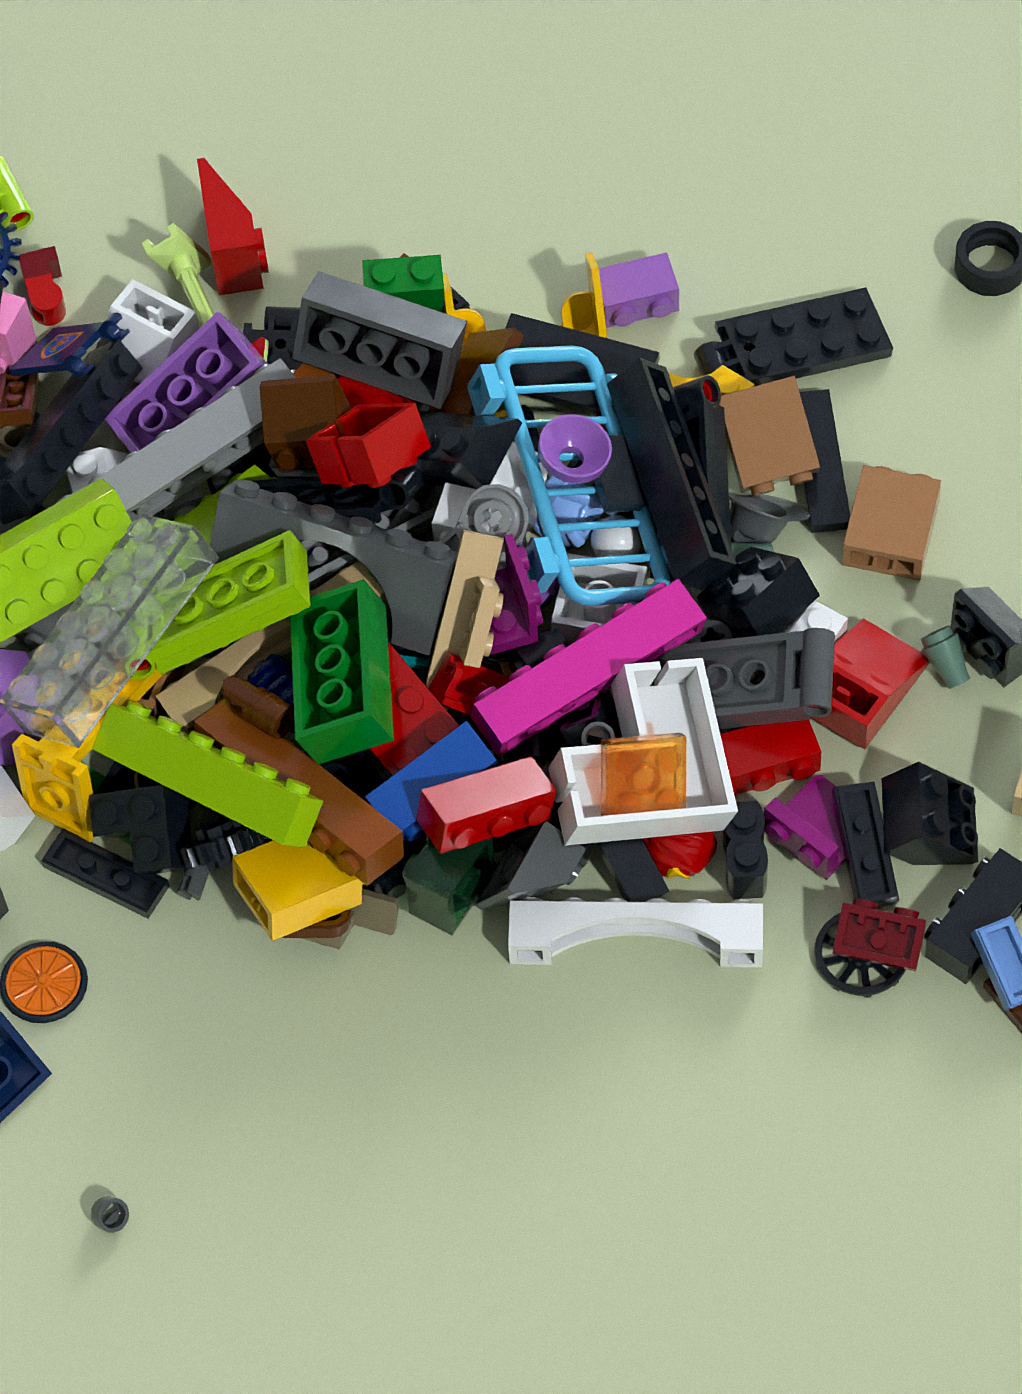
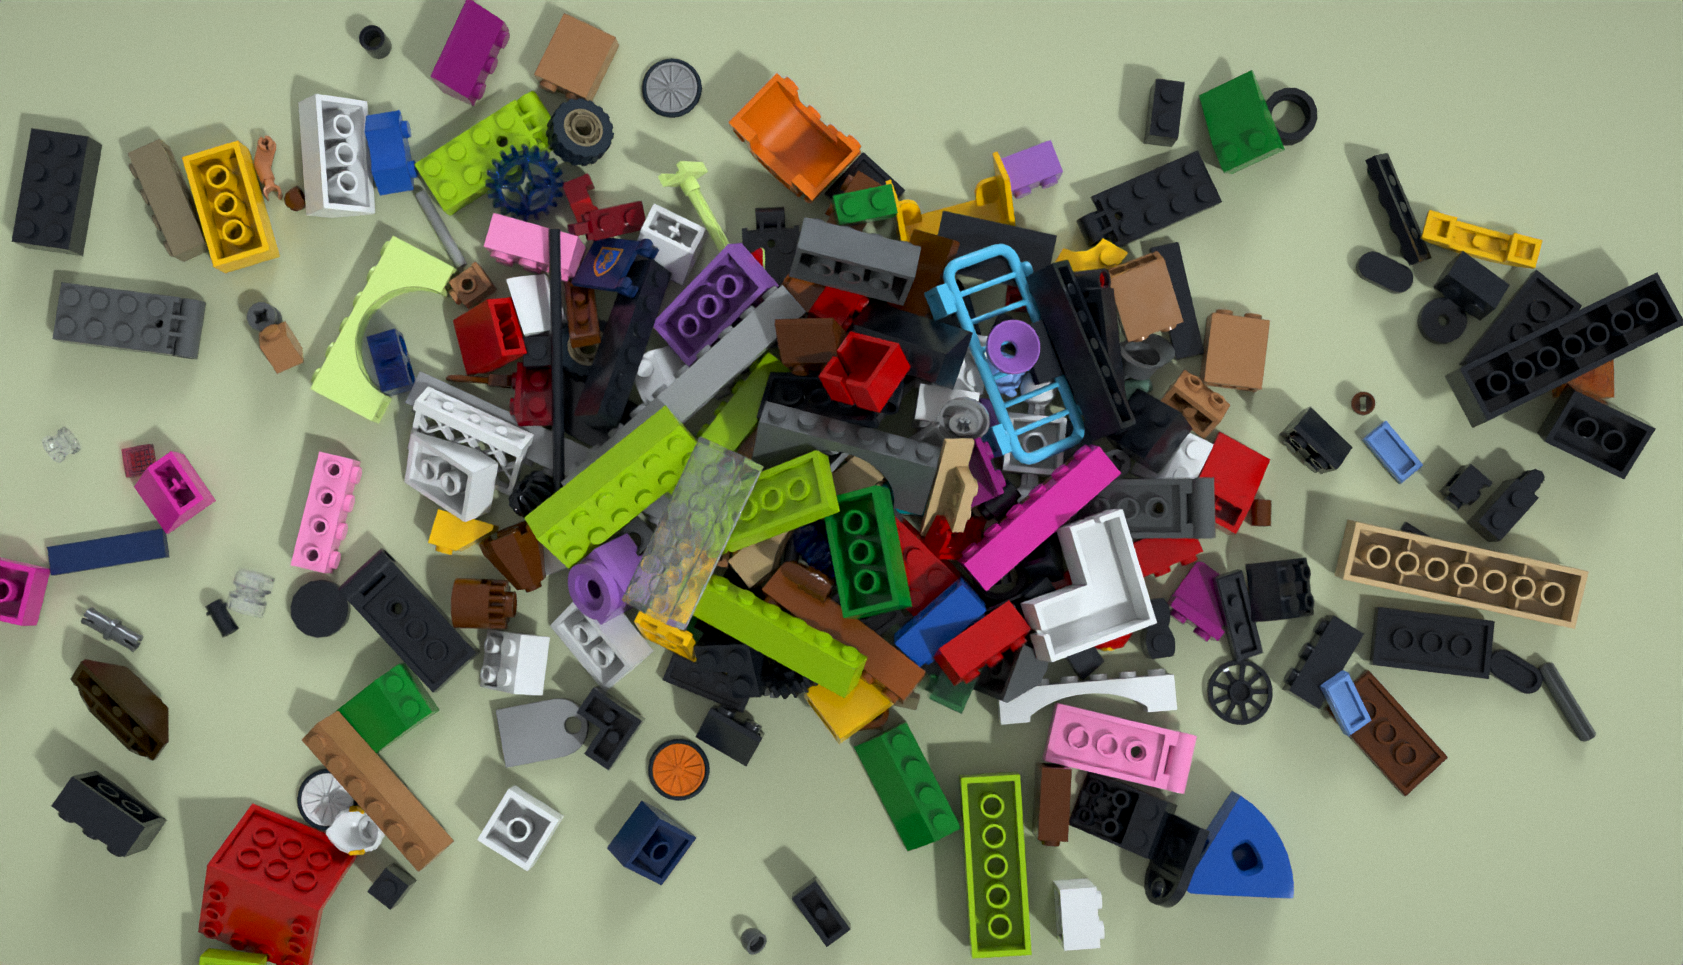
camera: 10 degrees left, 25 degrees up
red slope [197,158,269,295] -> none
dark grey hinge [581,722,615,746] -> none
clear orange plate [601,733,686,816] -> none
dark red bracket [832,899,926,972] -> none
sand green cone [920,625,970,689] -> none
none -> medium nougat brick [534,13,619,101]
none -> black wheel [546,98,614,166]
none -> dark red hinge [567,201,646,241]
none -> light grey wheel [642,58,702,118]
none -> black slope [695,703,765,766]
none -> orange cylinder [728,73,861,204]
none -> black brick [792,876,851,947]
none -> green slope [854,720,961,851]
none -> lime brick [959,771,1032,959]
none -> reddish brown brick [1032,762,1072,847]
none -> bright pink hinge [1042,702,1197,794]
none -> white brick [1053,878,1105,951]
none -> black slope [1069,771,1178,860]
none -> black brick [1144,79,1185,147]
none -> black tile [1144,814,1210,908]
none -> medium nougat brick [1160,369,1230,439]
none -> blue piece [1187,791,1294,898]
none -> green slope [1199,70,1285,174]
none -> reddish brown hinge [1251,499,1272,527]

